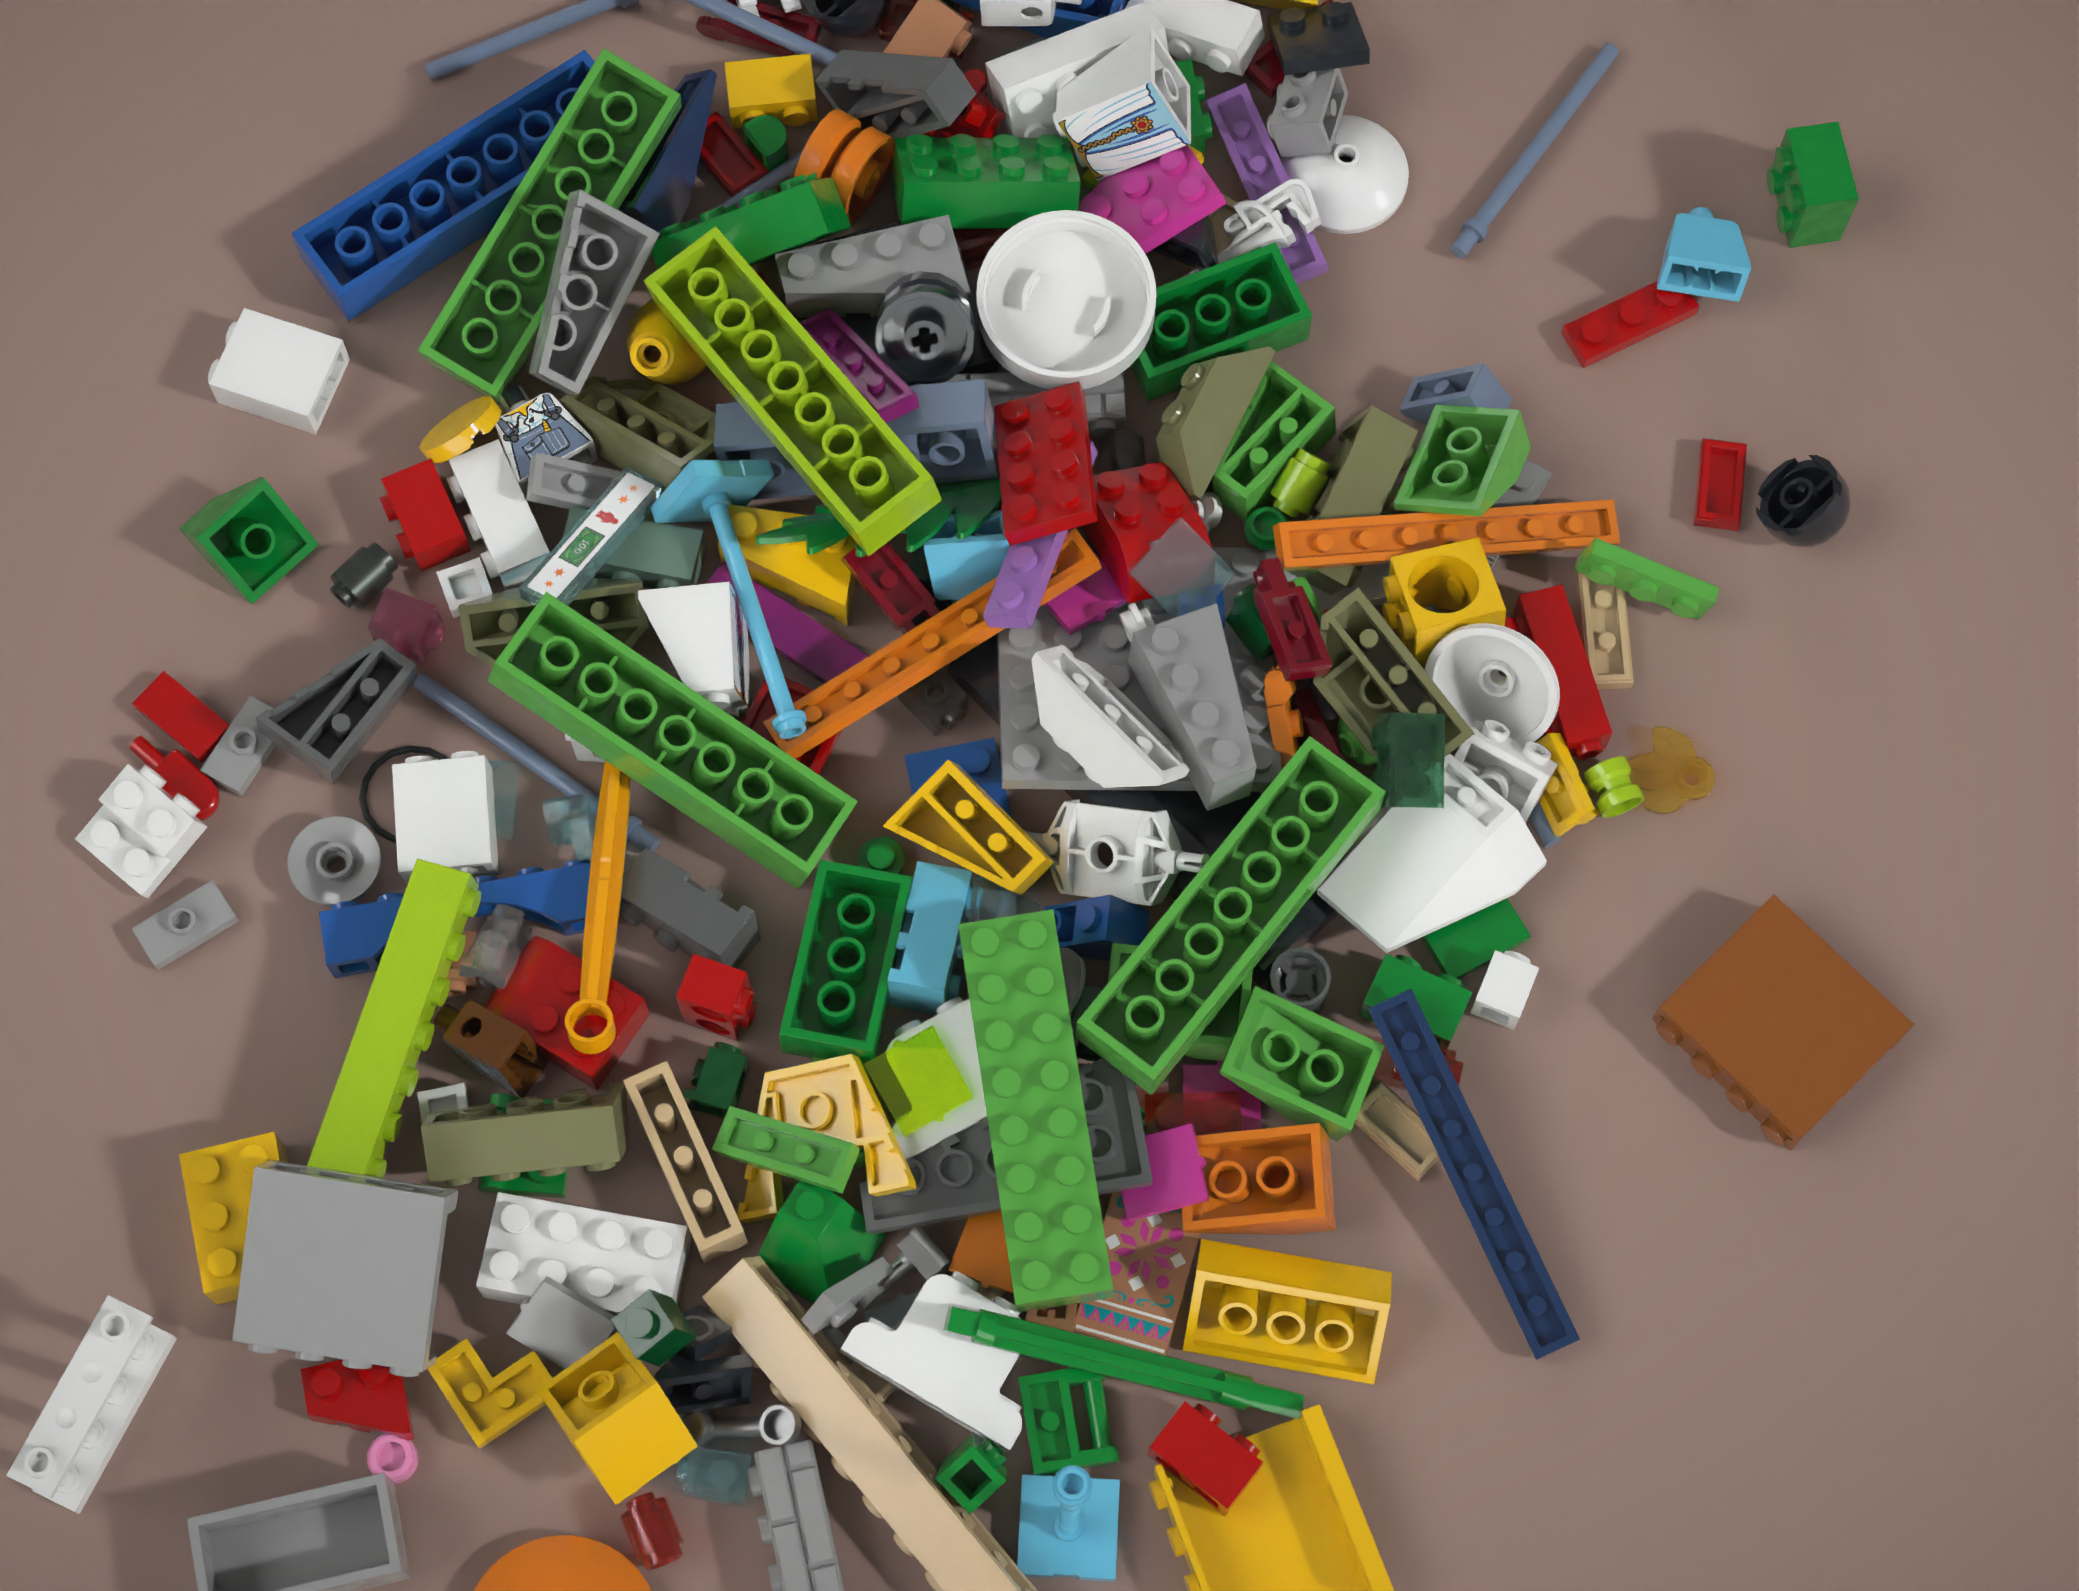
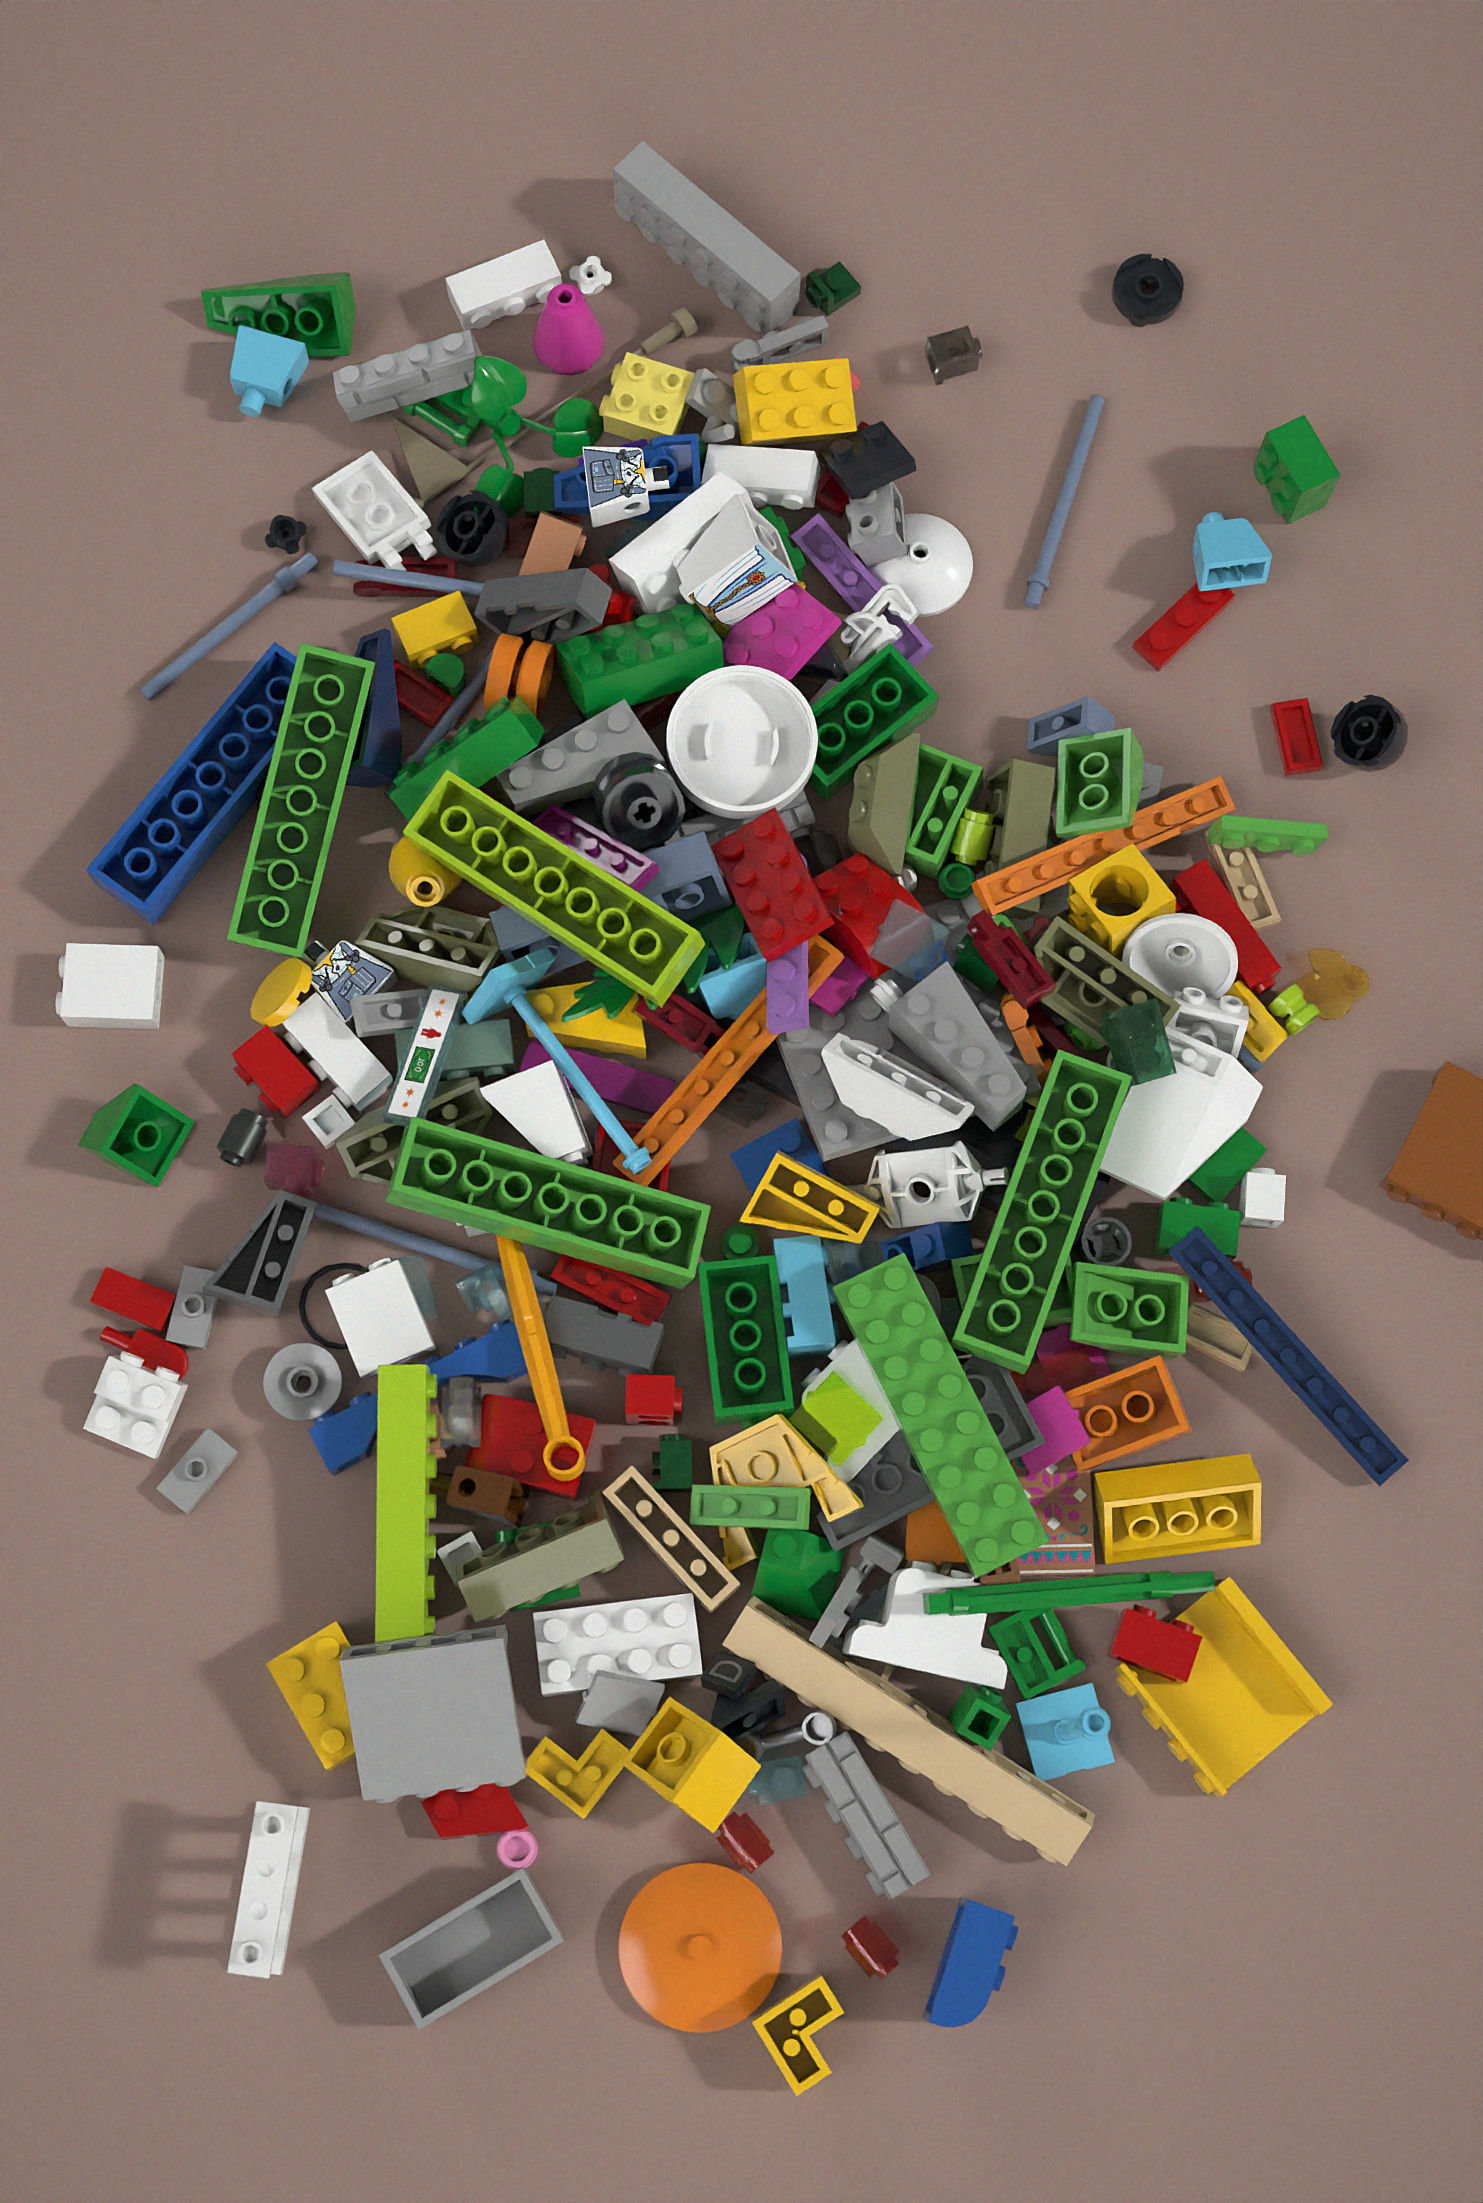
camera: 20 degrees left, 5 degrees up
light grey wedge [529,190,660,394] -> none
brick [611,1289,697,1366] -> none
none -> red plate [550,1254,671,1327]

